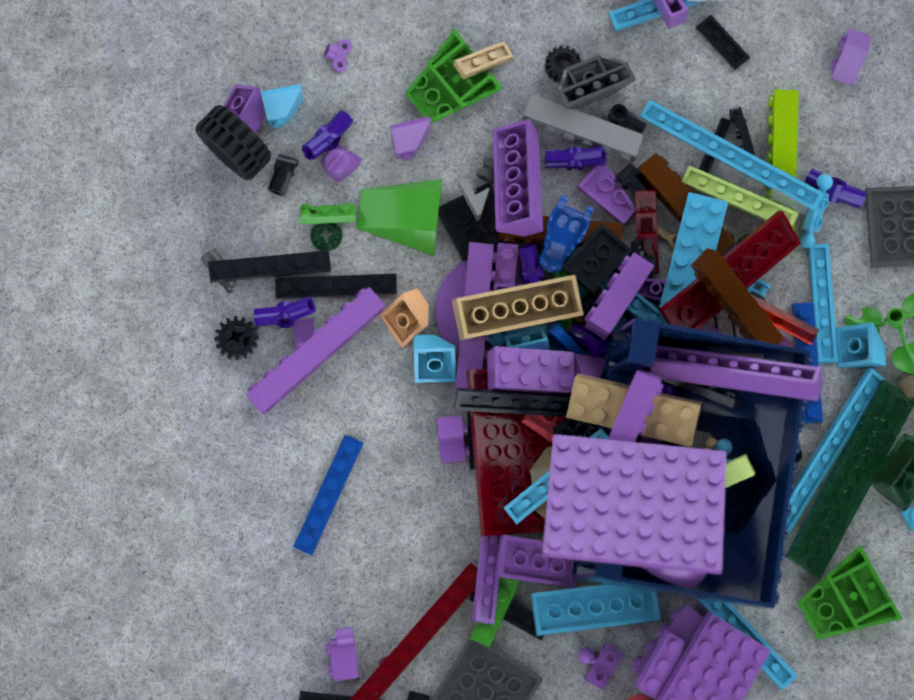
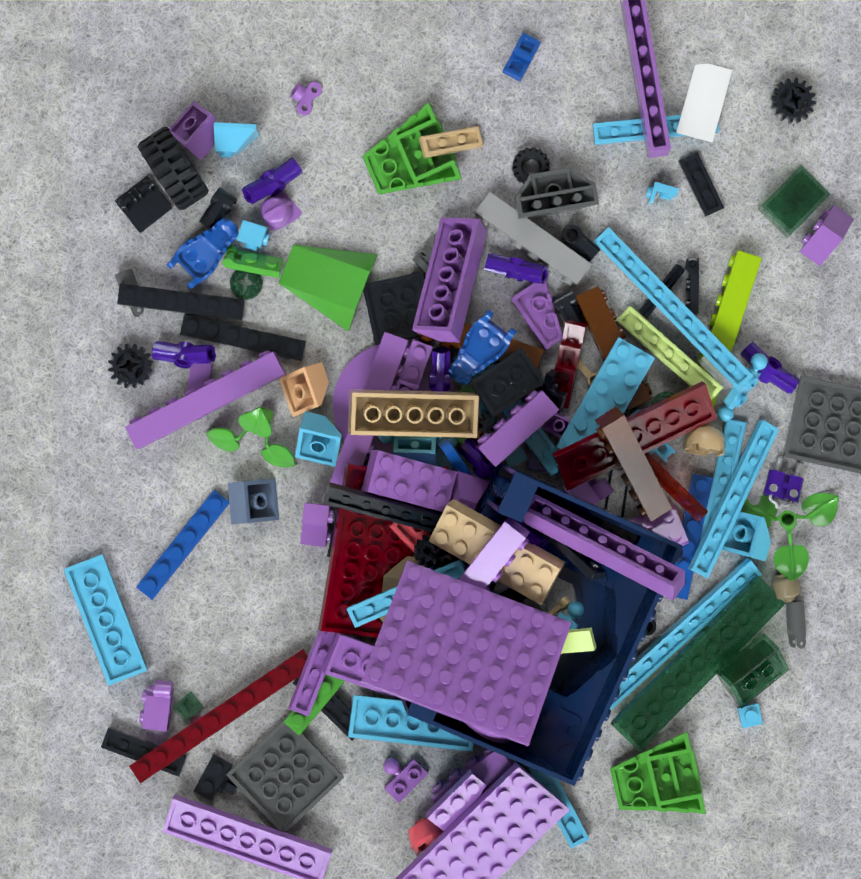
camera: 20 degrees right, 10 degrees up
medium lavender slope [390,116,431,161] -> none
light grey slope [458,177,490,221] -> none
none -> medium azure plate [64,554,148,686]
none -> black hinge [115,176,172,233]
none -> blue animal [166,218,239,290]
none -> clear green slope [172,692,204,723]
none -> bright green plant [206,406,297,467]
none -> sand blue slope [228,479,279,524]
none -> medium azure brick [237,220,270,251]
none -> medium azure bracket [645,182,679,205]
none -> tan cylinder [683,422,725,457]
none -> medium azure plate [688,419,779,578]
none -> clear green slope [757,165,830,238]
none -> dark purple piece [763,457,804,509]

